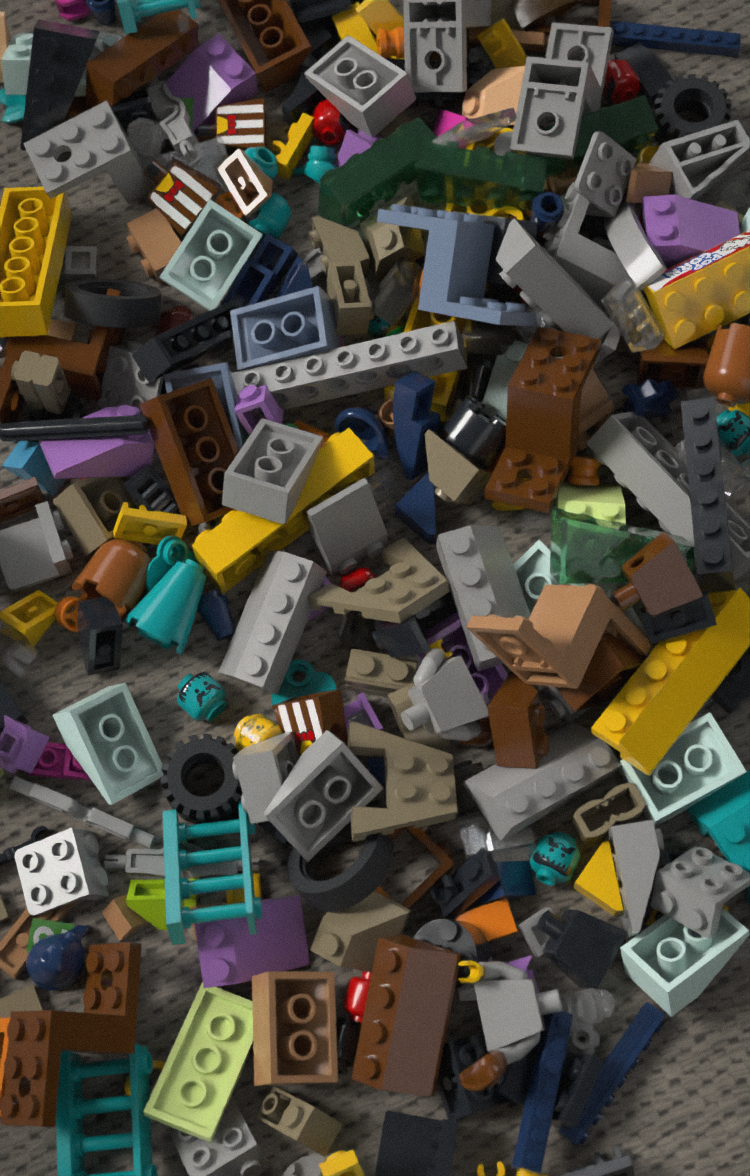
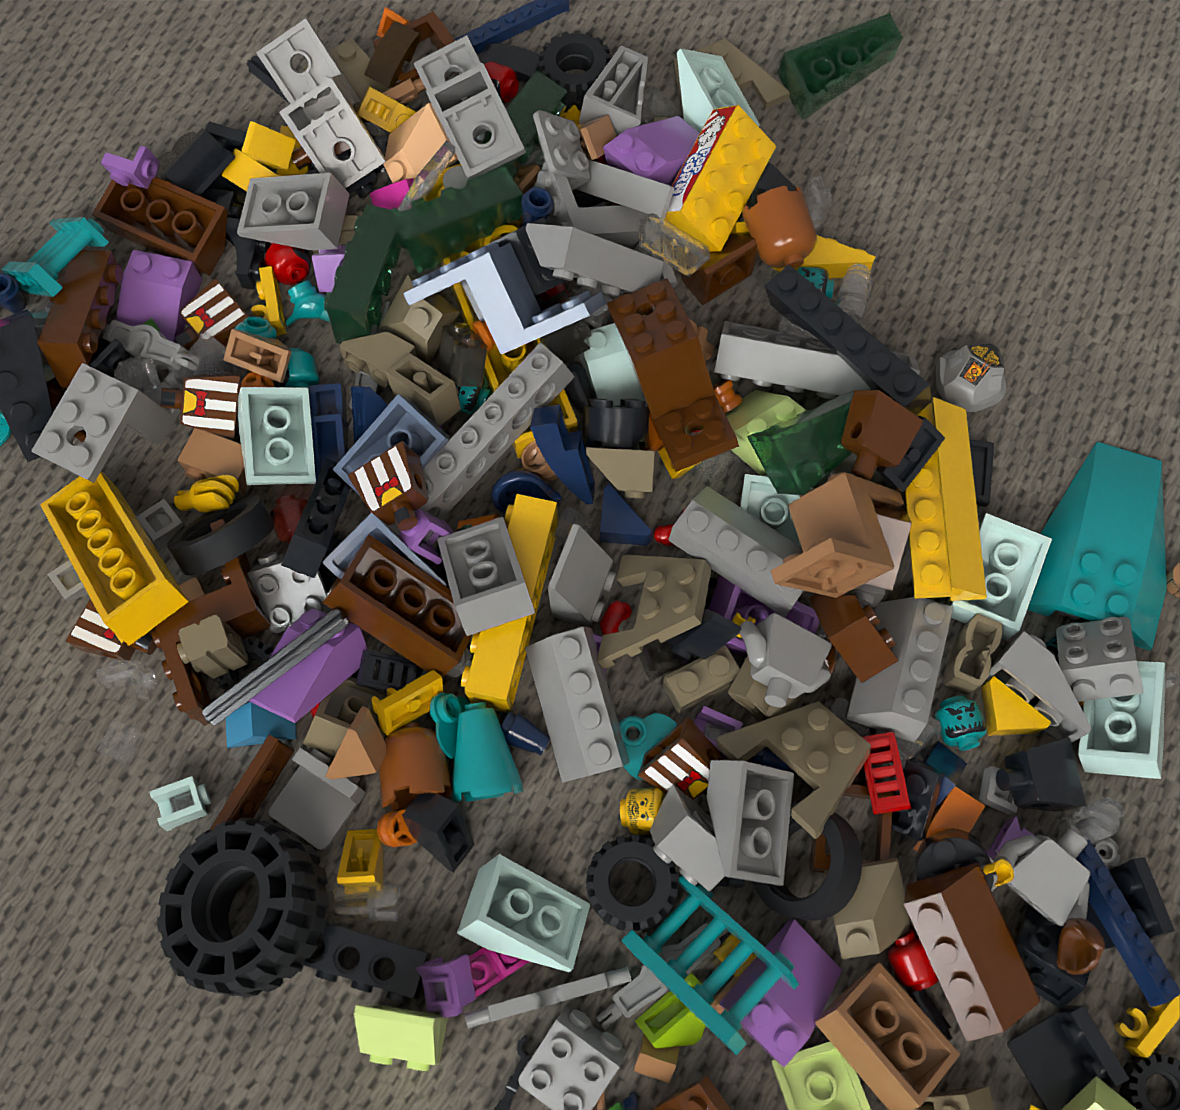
camera: 40 degrees left, 0 degrees up
teal head [177,672,227,722] -> none
orange wheel [376,27,405,59] -> none
dark blue piece [556,1002,665,1146] -> none
dark blue hips [621,379,679,419] -> none
none -> yellow arm [174,475,239,513]
none -> medium nougat slope [325,706,387,780]
none -> reddish brown torso [348,441,429,531]
none -> red slope [862,732,911,815]

